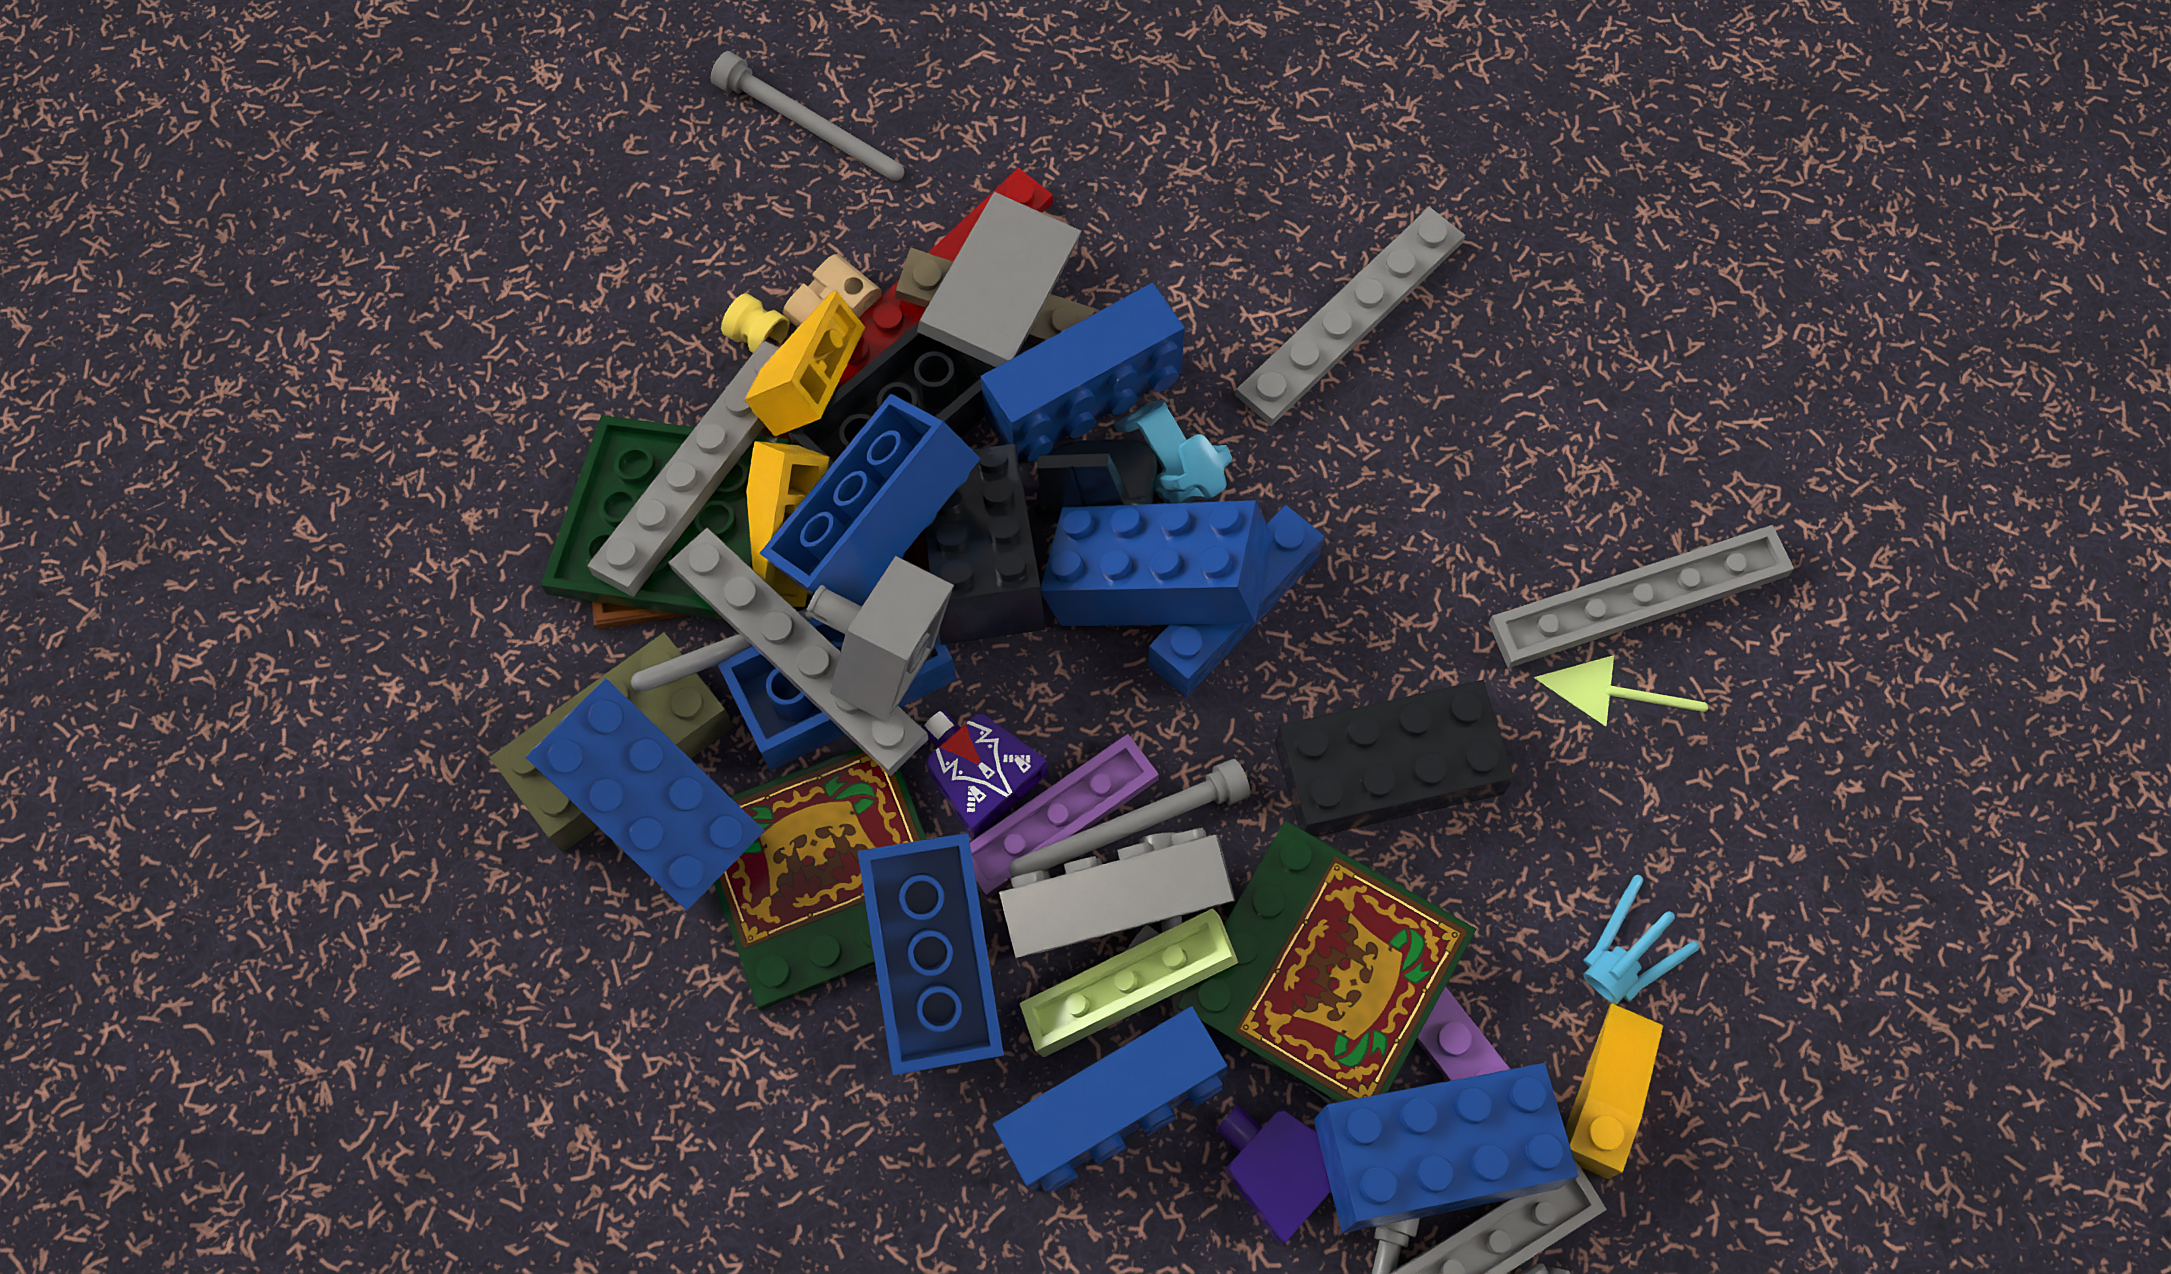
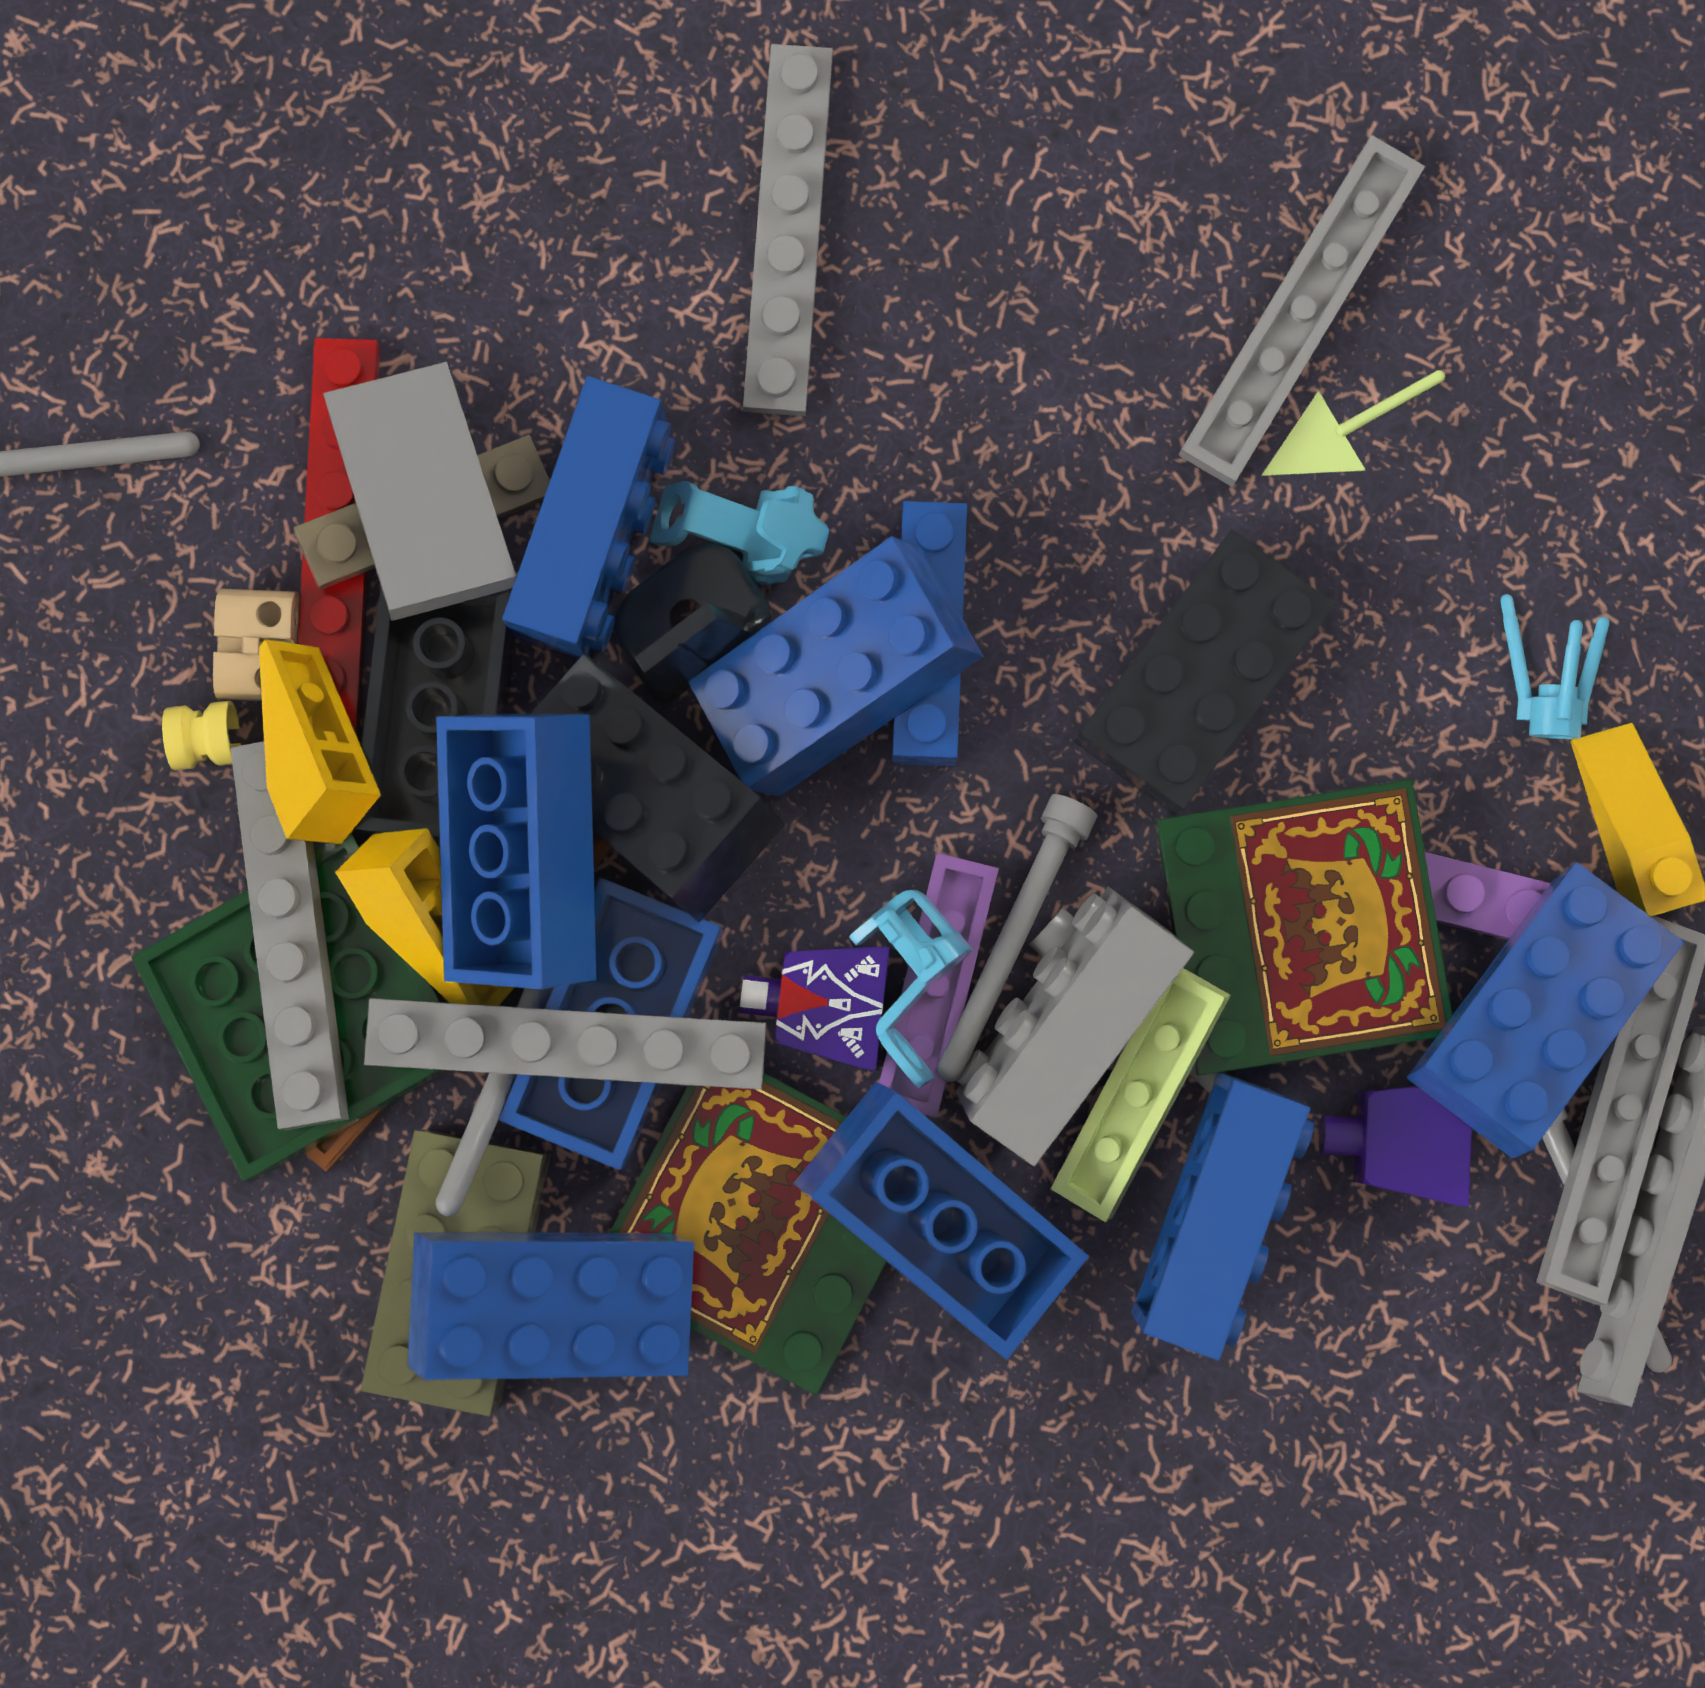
camera: 40 degrees left, 15 degrees up
light grey brick [806,556,954,722] -> none
none -> medium azure piece [849,889,973,1088]

